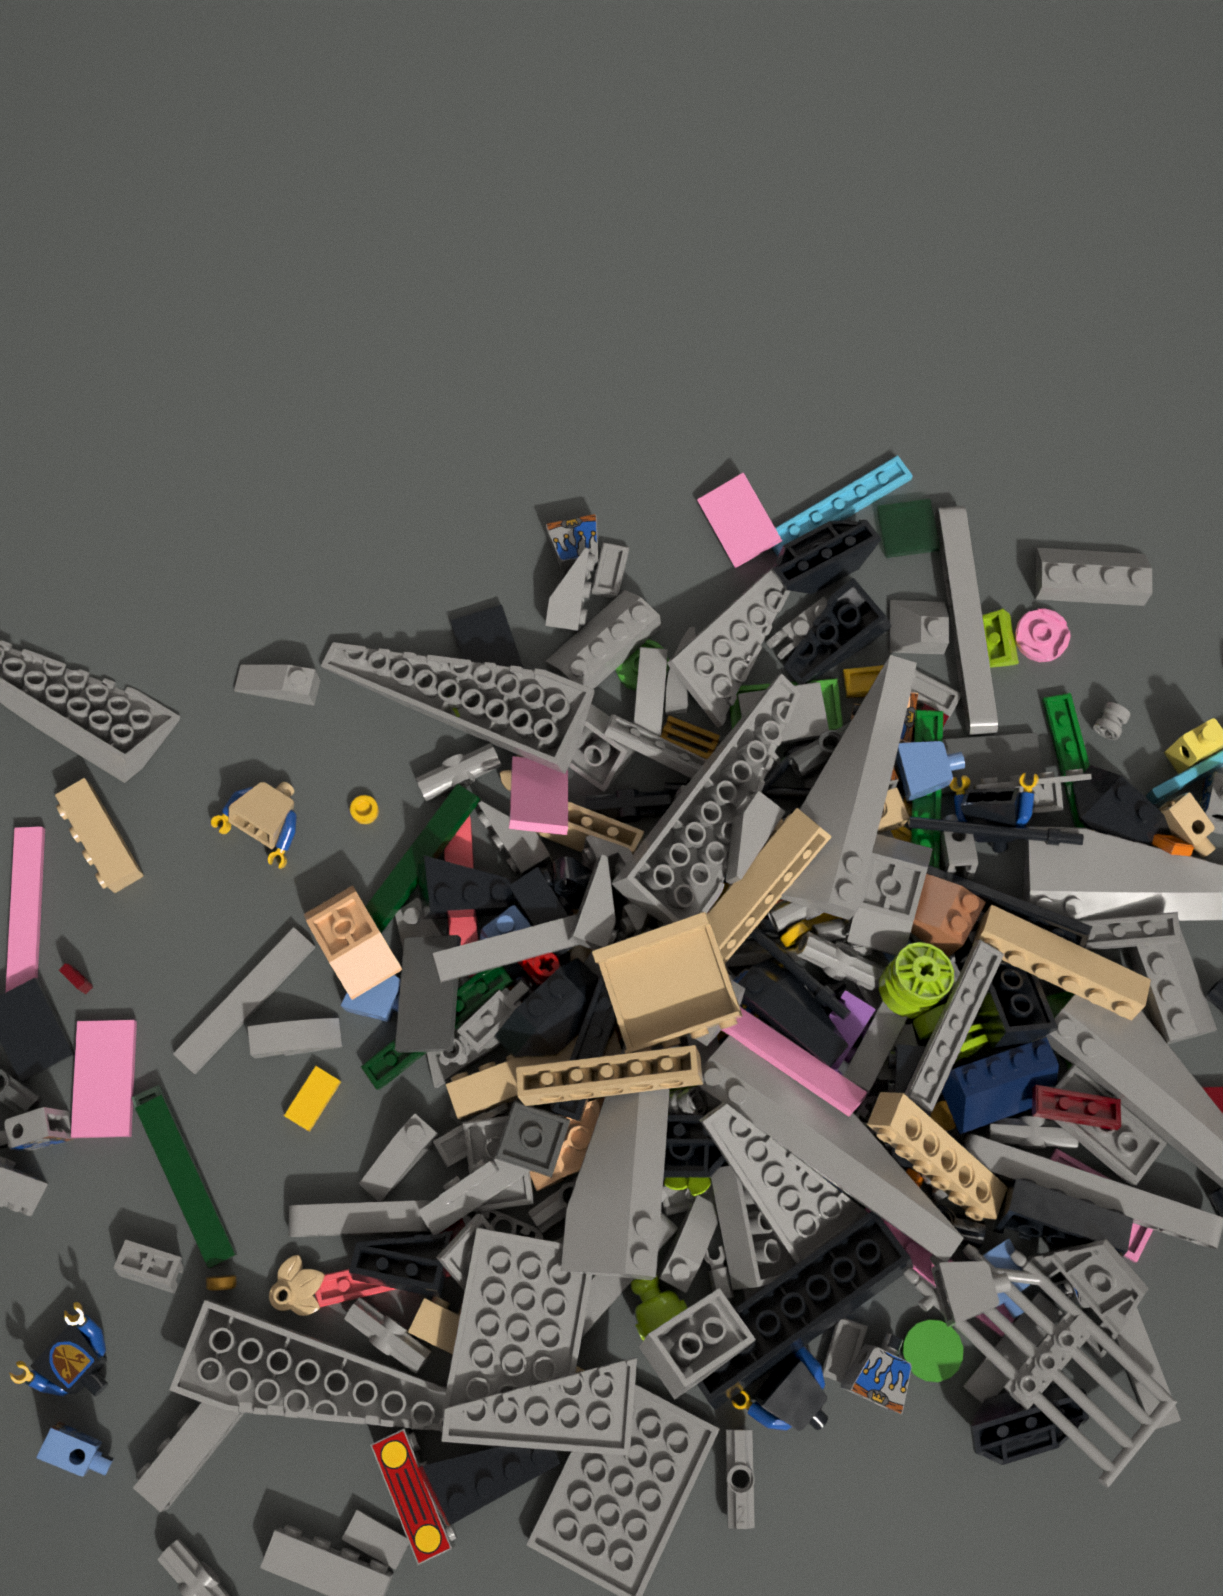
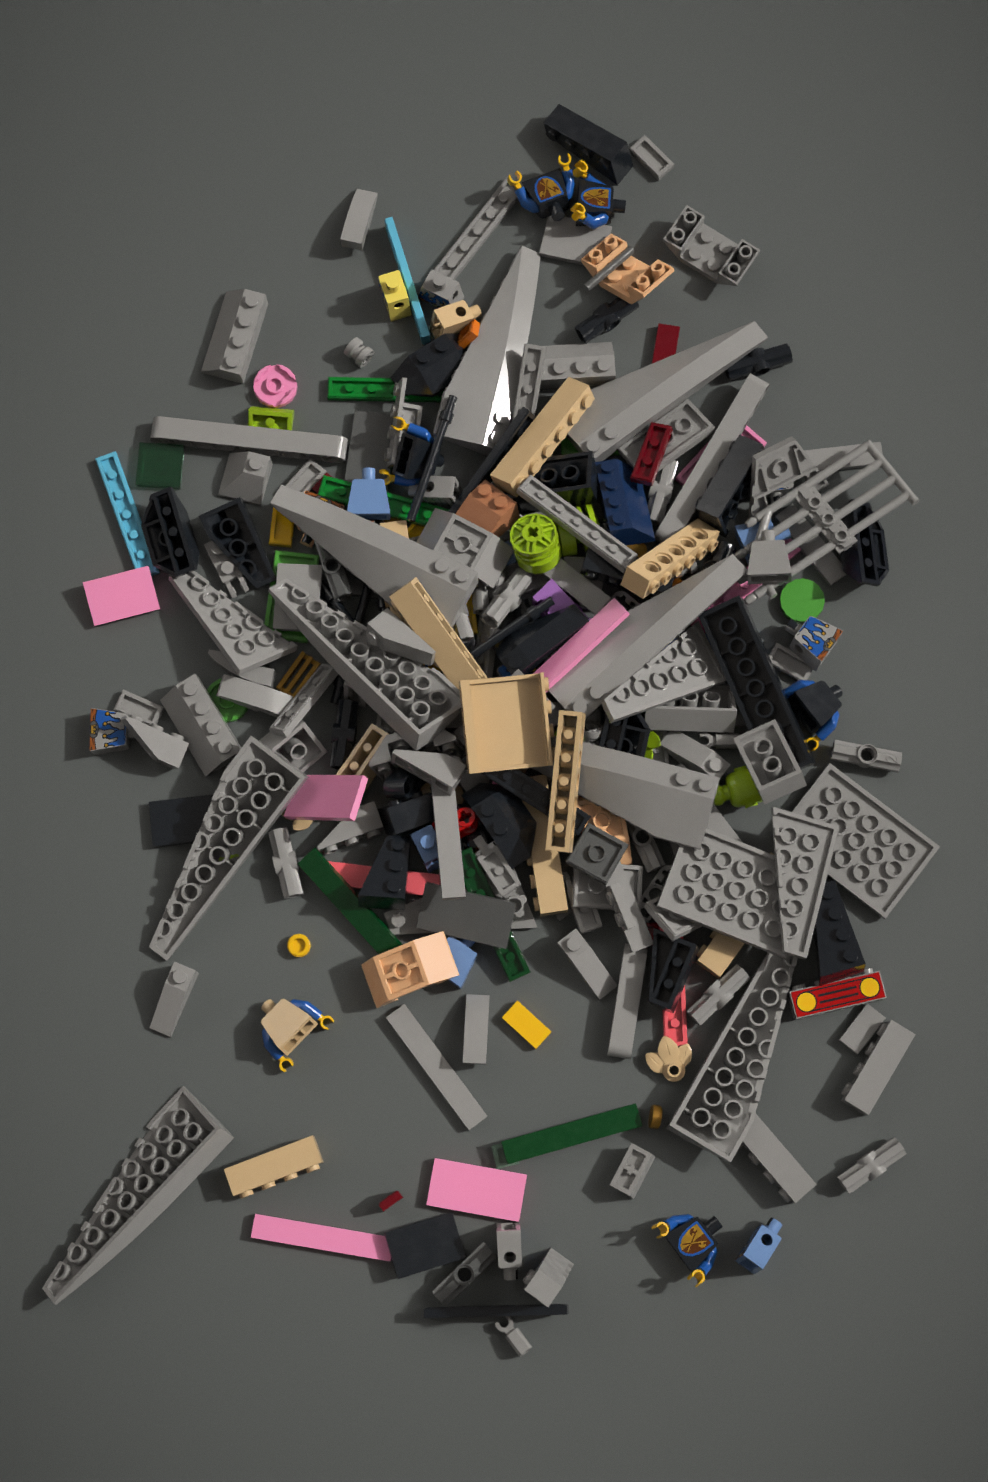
camera: 80 degrees left, 5 degrees up
yellow tile [780,922,809,948] -> none

